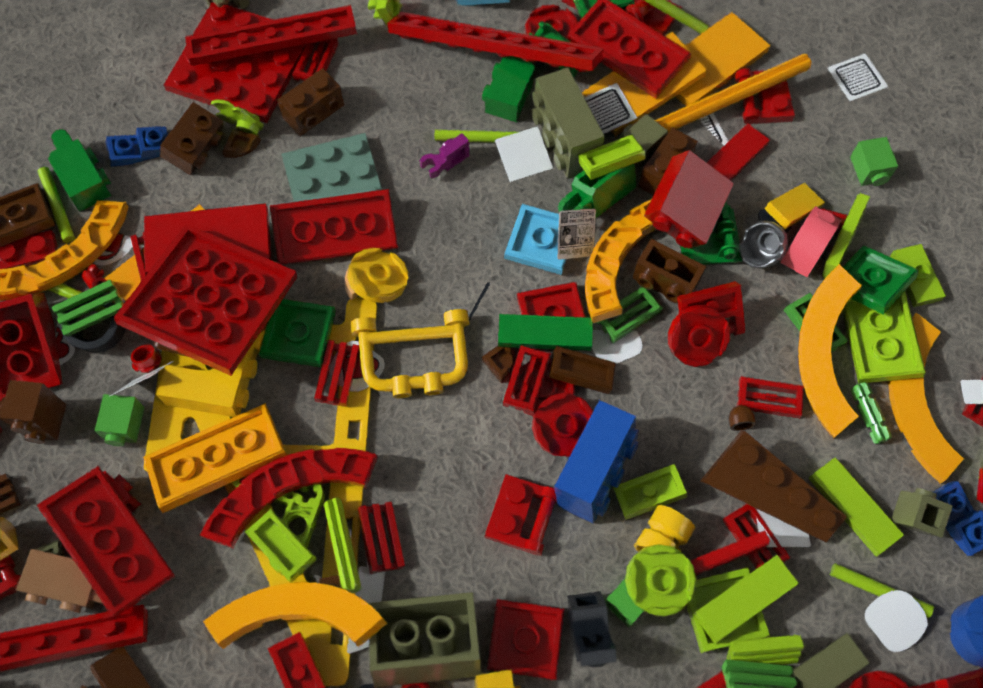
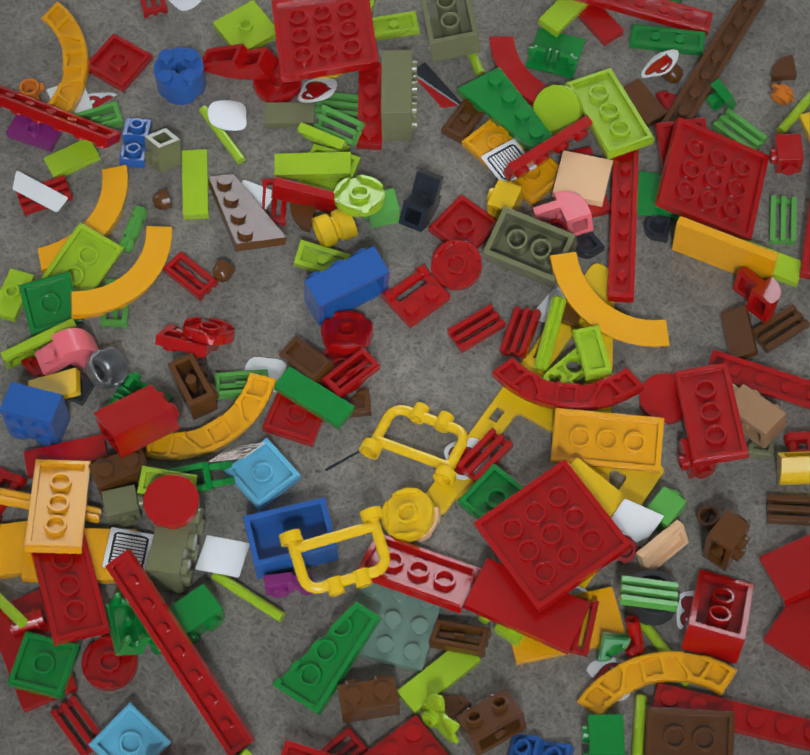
camera: 145 degrees left, 5 degrees down
none -> blue brick [0,382,71,446]
none -> light orange tile [24,459,91,554]
none -> red tile [143,475,200,530]
none -> reddish brown hinge [152,188,173,210]
none -> blue piece [243,497,339,579]
none -> green wing [272,602,382,716]
none -> yellow bar [279,506,390,597]
none -> reddish brown tile [290,203,316,233]
none -> lime tile [397,651,481,715]
none -> reddish brown tile [429,619,492,658]
none -> red tile [431,239,483,291]
none -> red tile [447,304,506,353]
none -> green tile [596,632,631,662]
none -> light nougat tile [636,520,689,571]
none -> red tile [639,373,683,425]
none -> reddish brown hinge [697,506,720,531]

